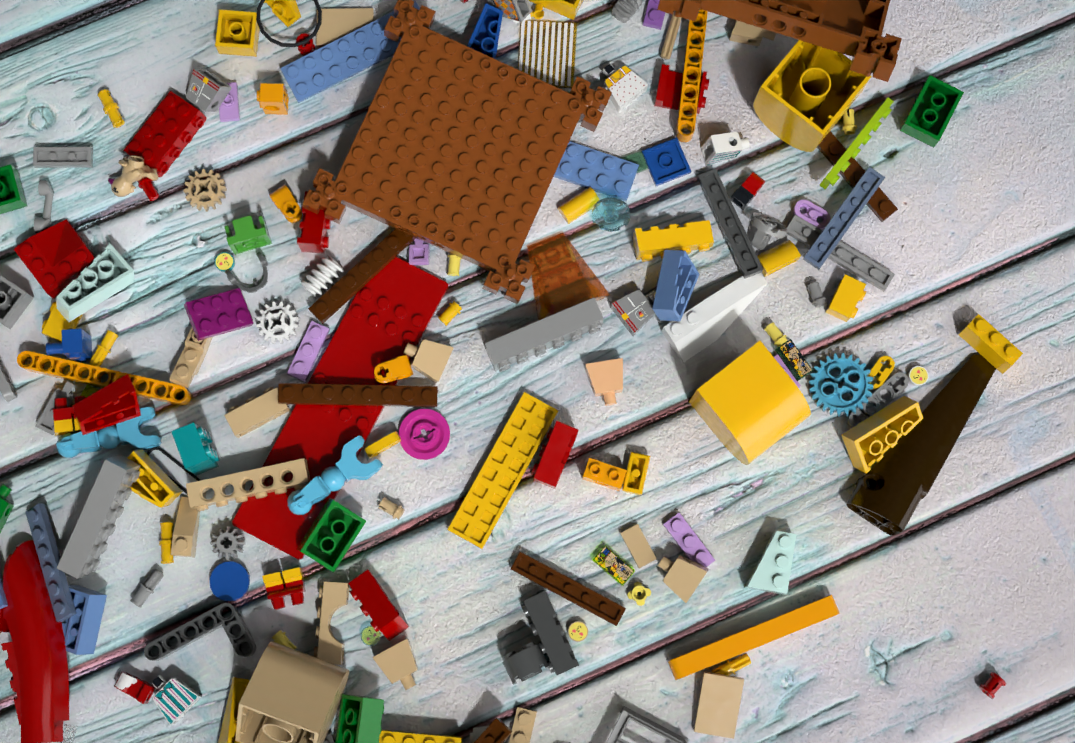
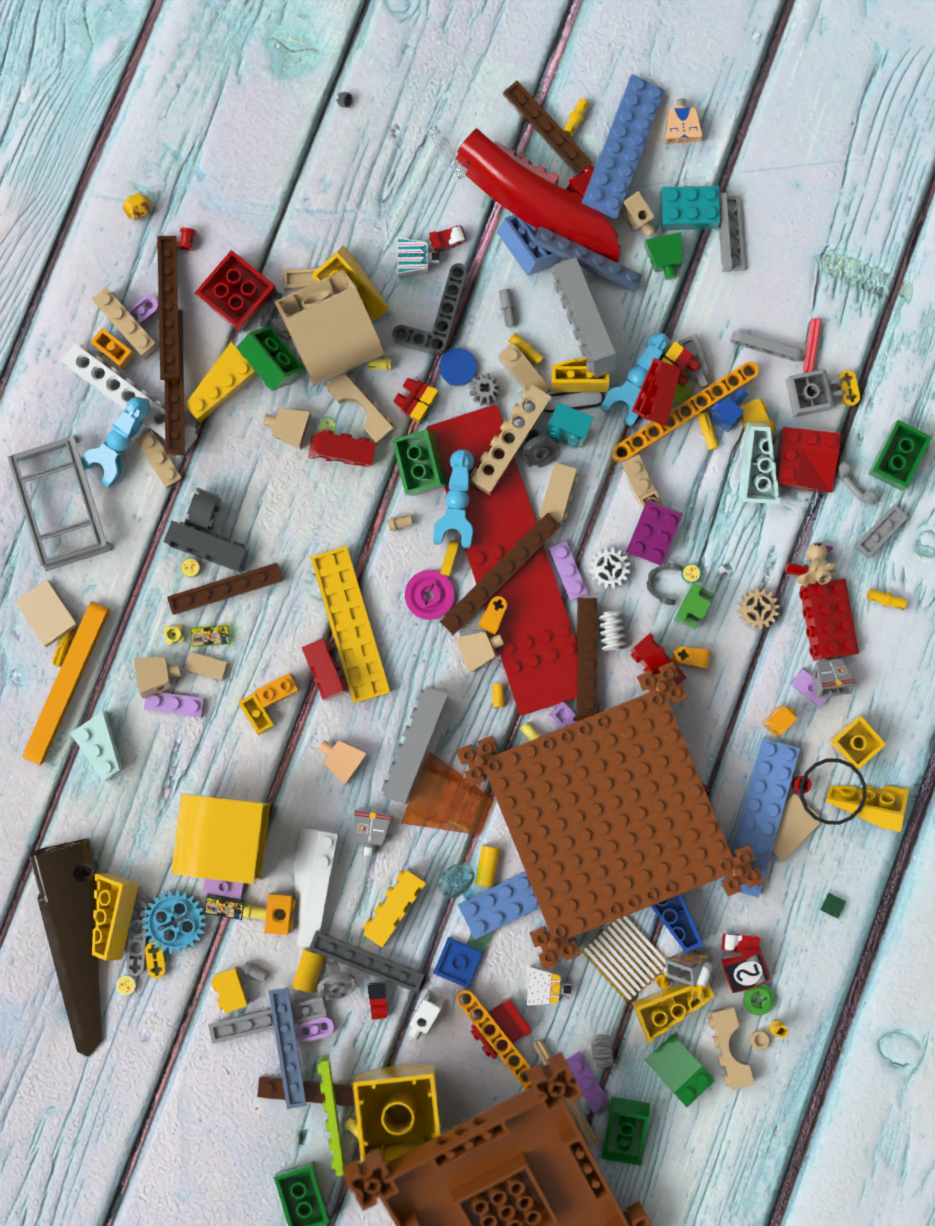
camera: 135 degrees right, 5 degrees up
medium blue wedge [652,250,699,322] -> none
yellow brick [958,314,1023,374] -> none
none -> light orange brick [264,893,296,935]
none -> dark grey tile [522,430,560,467]

